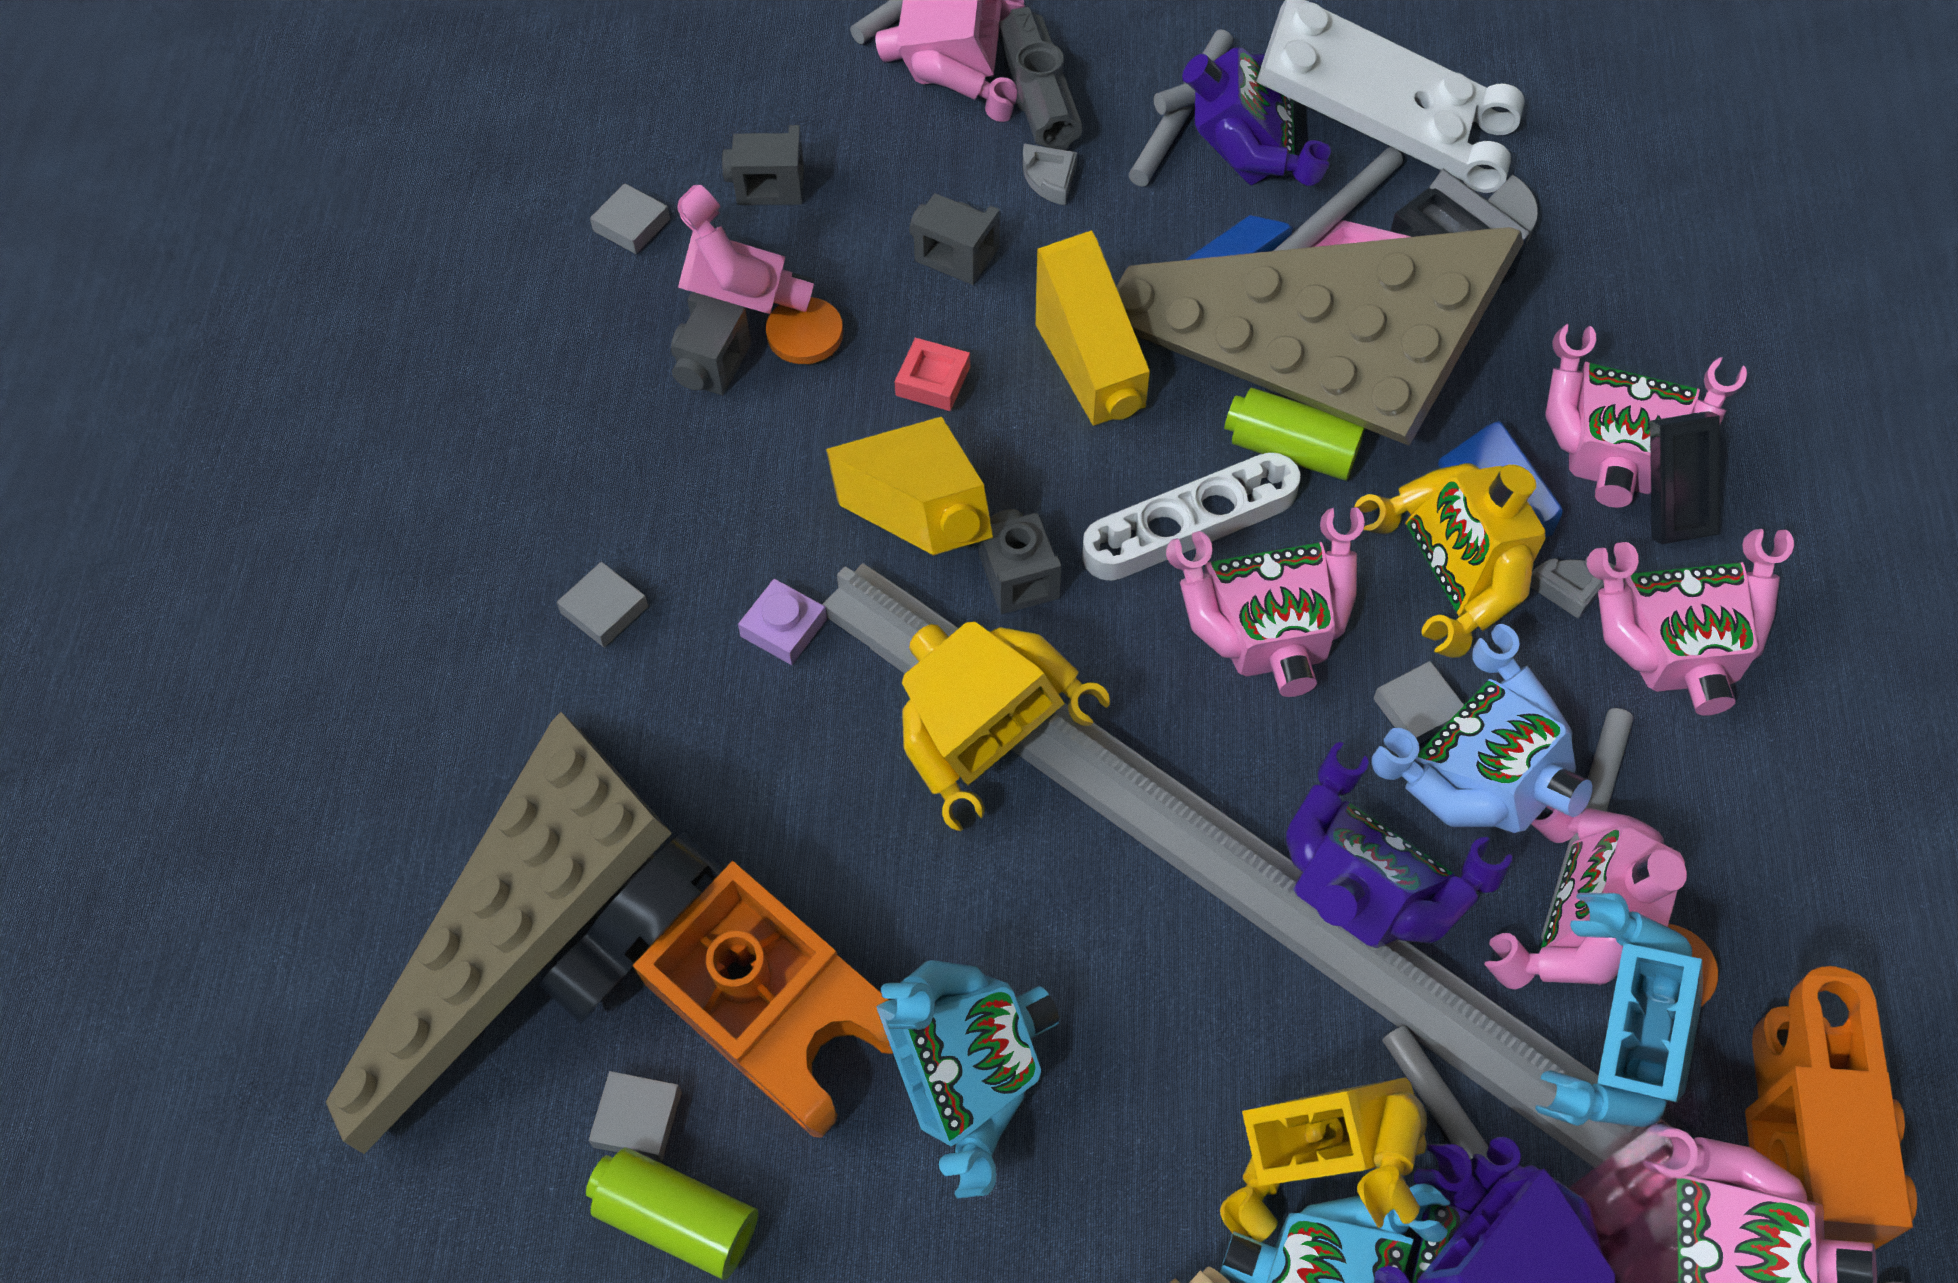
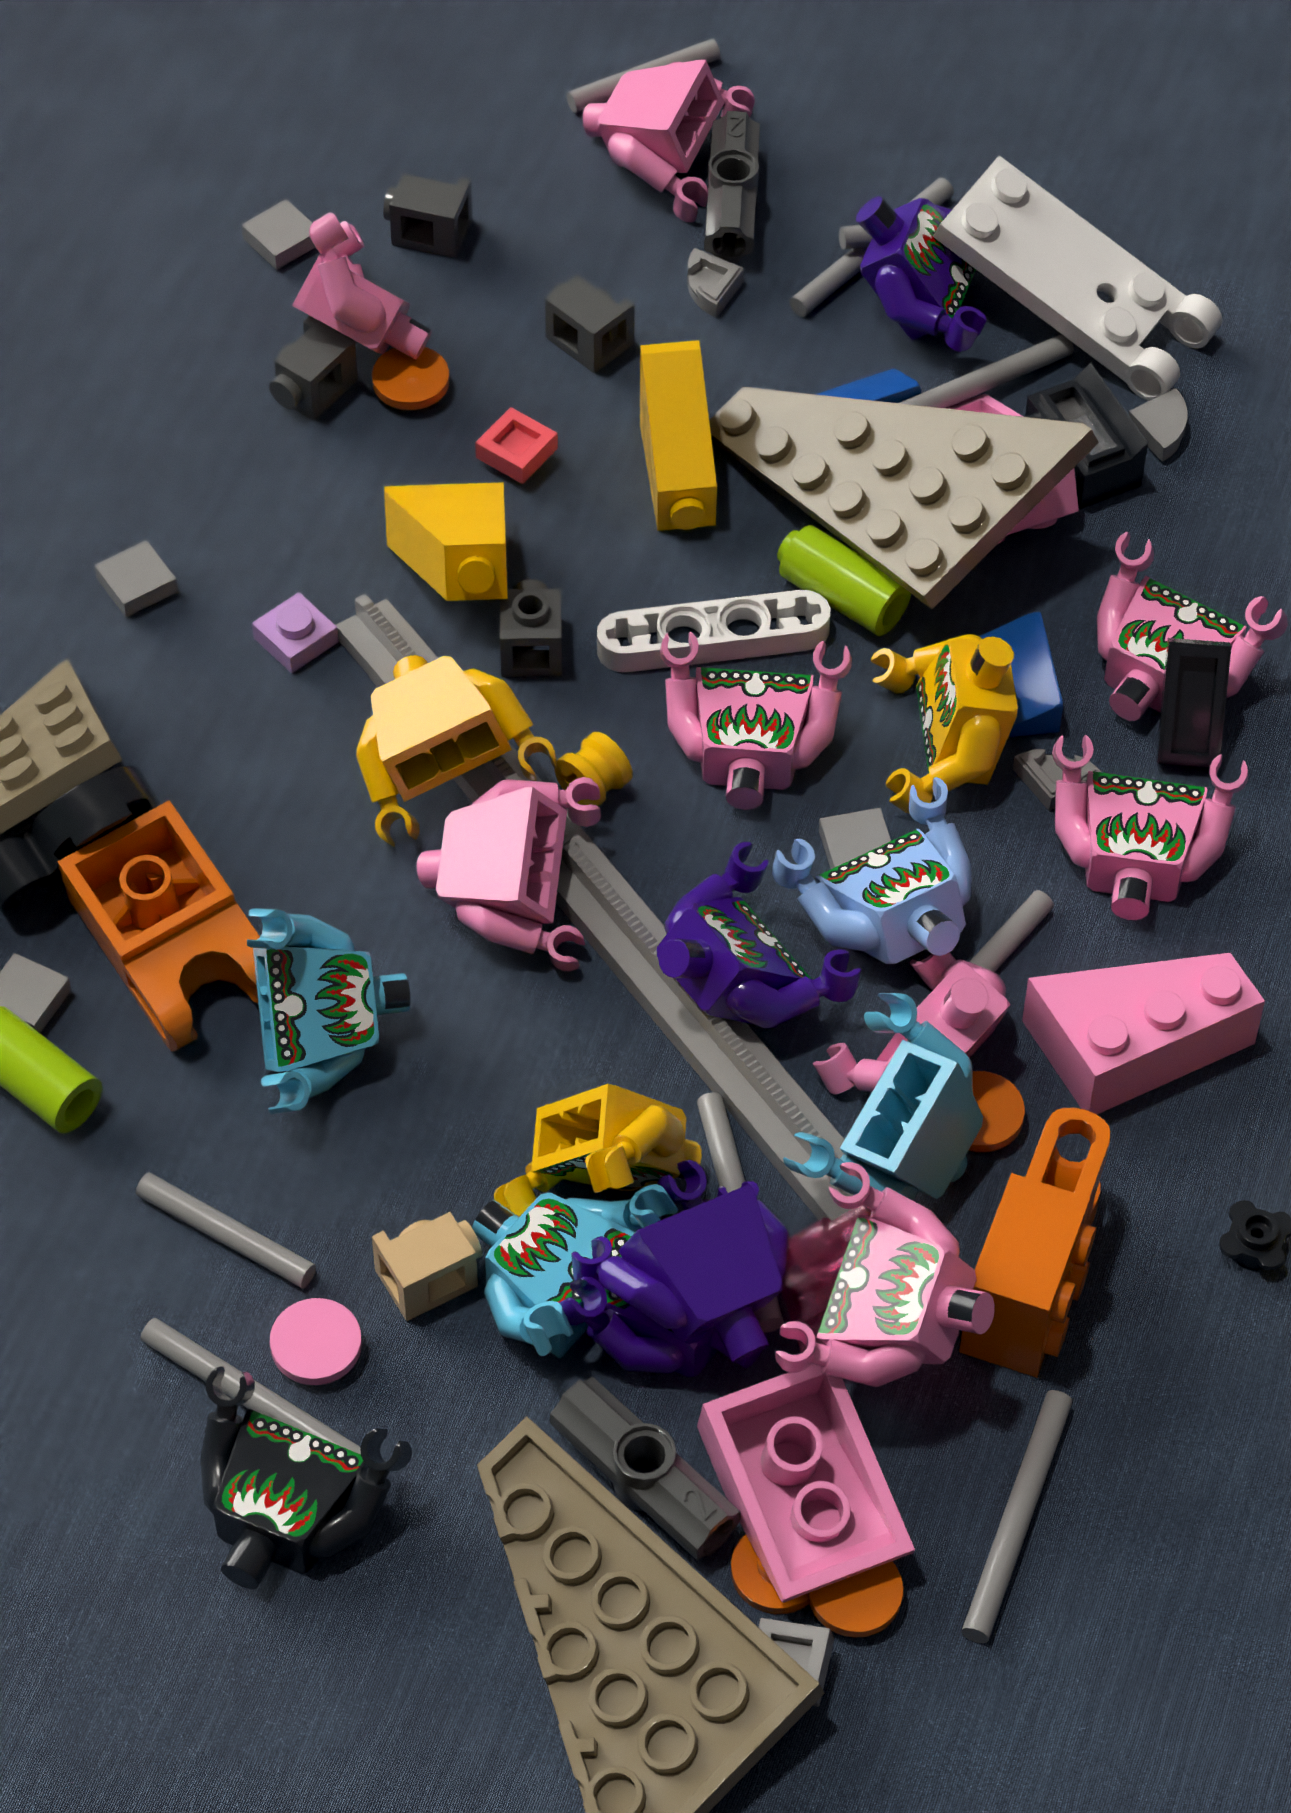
camera: 15 degrees right, 5 degrees down
none -> bright pink torso [417,777,601,971]
none -> yellow wheel [554,732,633,807]
none -> bright pink wedge [1022,953,1265,1114]

